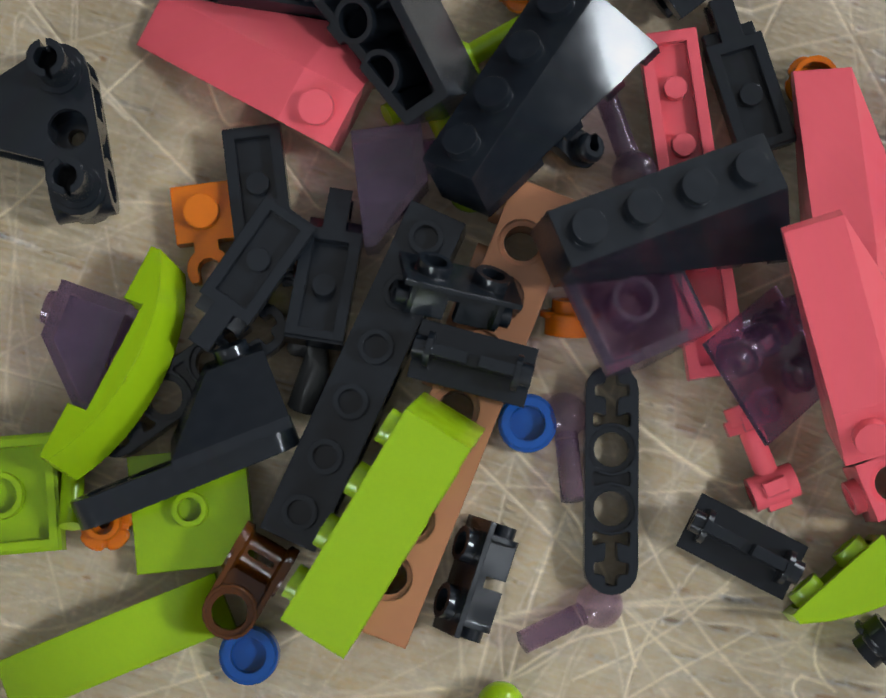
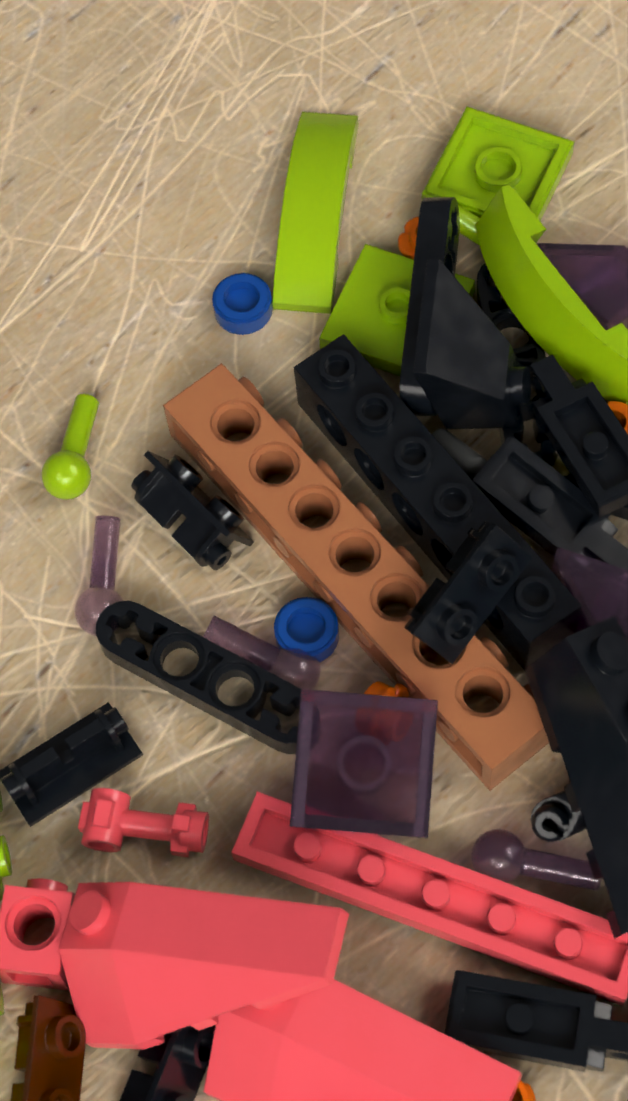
camera: 120 degrees right, 20 degrees down
reddish brown piece [202,520,300,640] -> none
lime wedge [280,391,485,659] -> none
black hinge [407,318,539,408] -> none
black wedge [530,133,790,287] -> none
clear purple hinge [702,286,819,446] -> none

